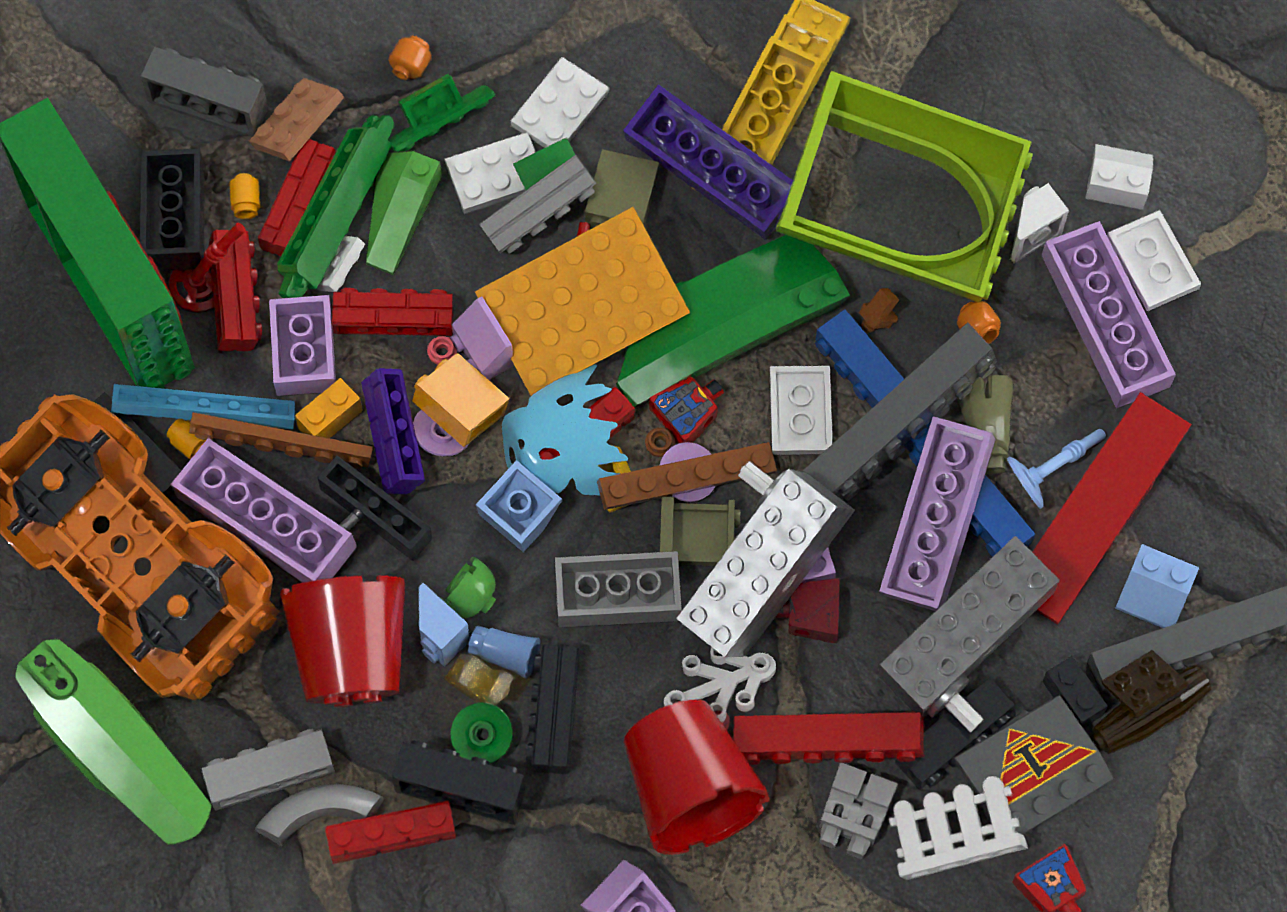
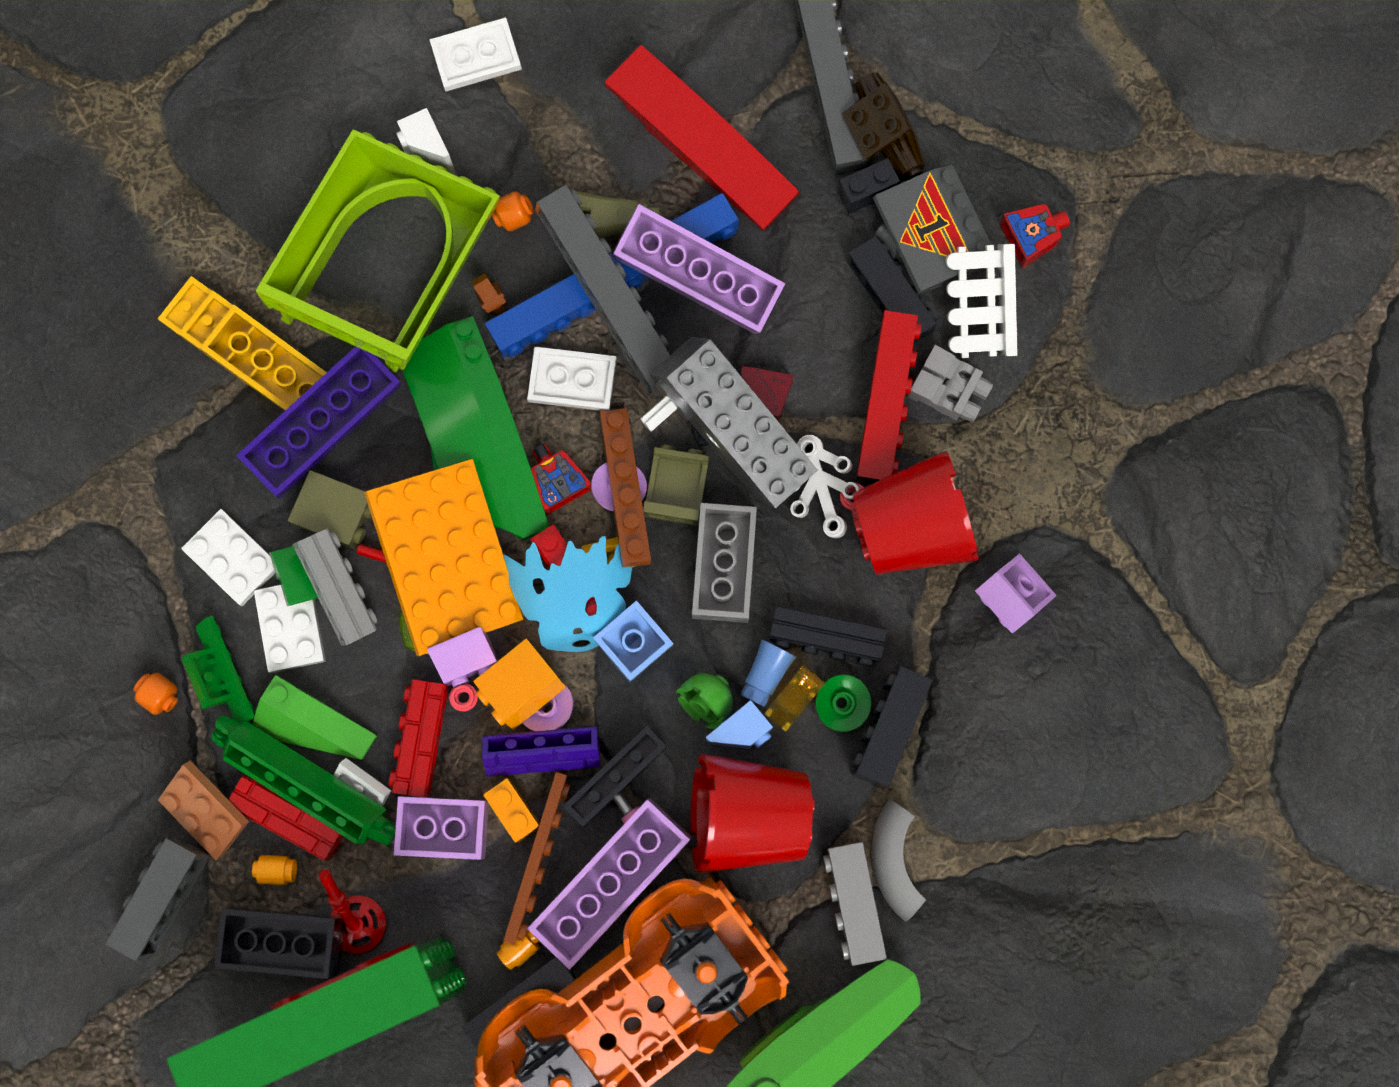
camera: 80 degrees left, 10 degrees up
dark azure plate [111,384,295,429] -> none
red brick [208,230,262,351] -> none
red brick [325,801,456,864] -> none
dark orange plate [645,428,675,457] -> none
flat silver piece [878,536,1060,732] -> none
light blue dish [1007,429,1106,509] -> none
lavender brick [1042,221,1176,408] -> none
white slope [1085,144,1153,210] -> none
light blue slope [1115,544,1199,628] -> none

